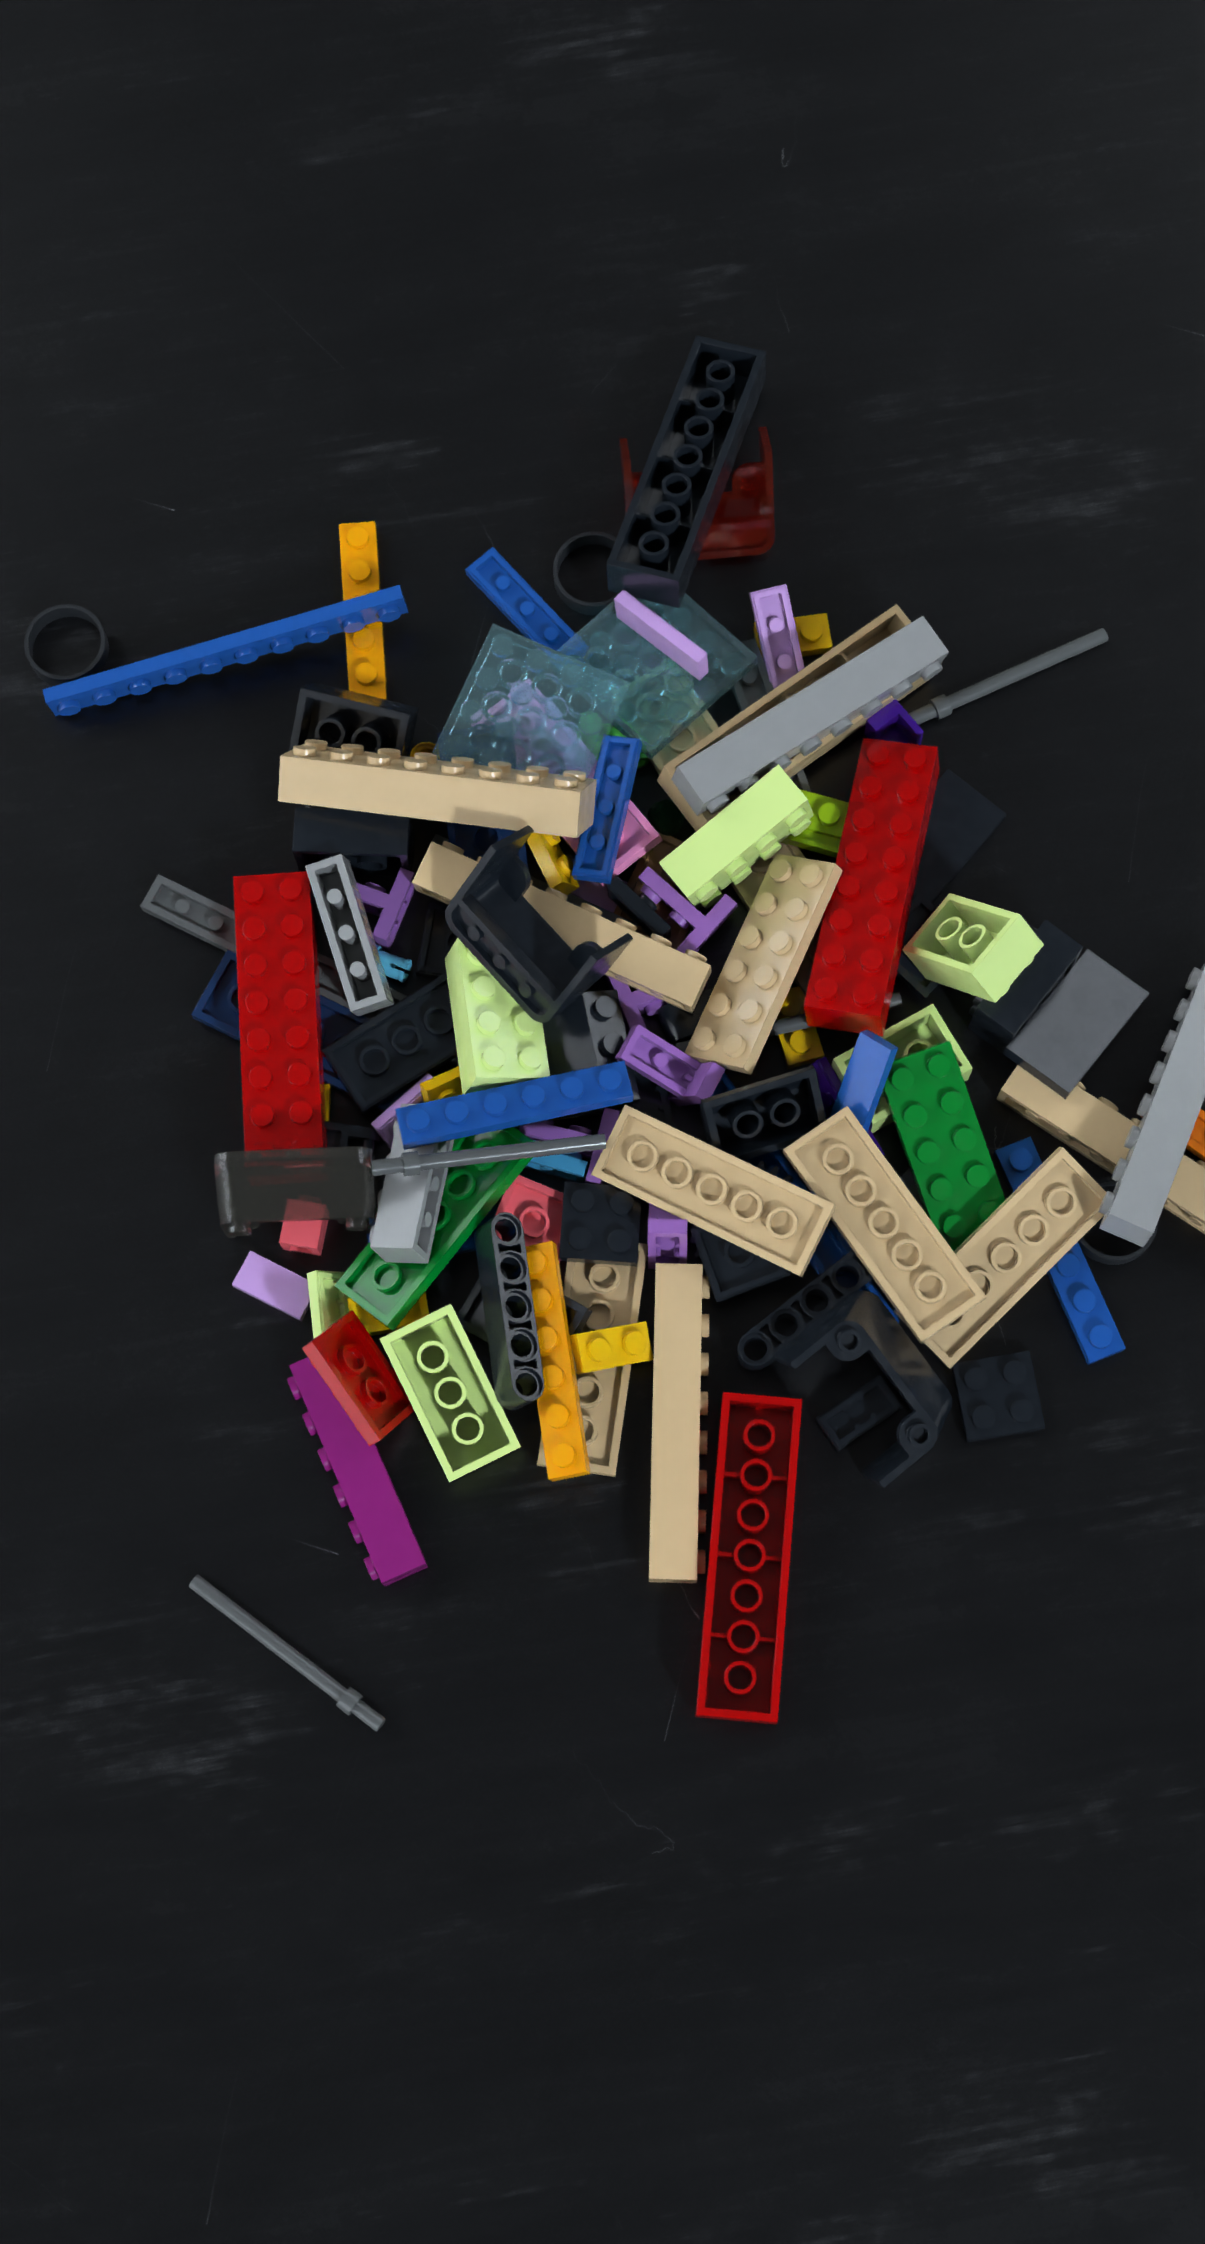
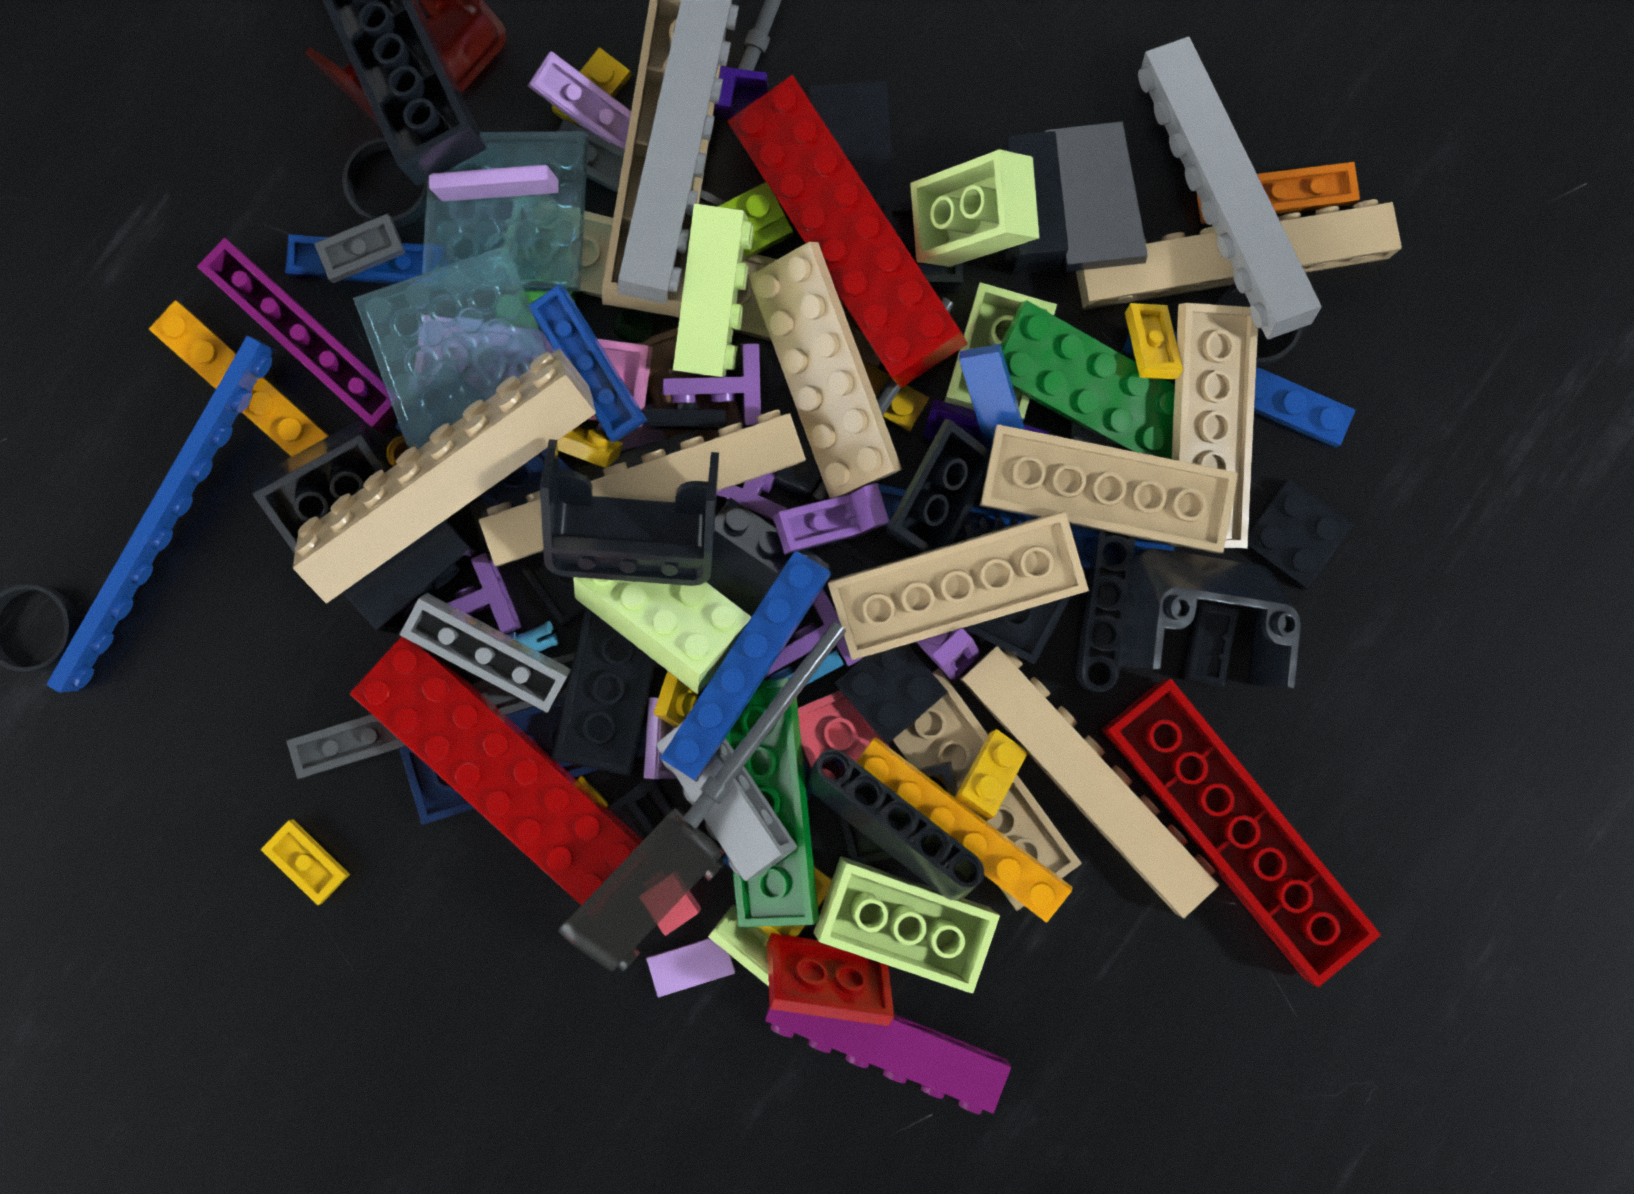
camera: 45 degrees left, 10 degrees up
none -> magenta brick [197,238,410,435]
none -> yellow plate [261,819,350,905]
none -> dark grey plate [314,214,406,283]
none -> yellow plate [1125,303,1183,379]

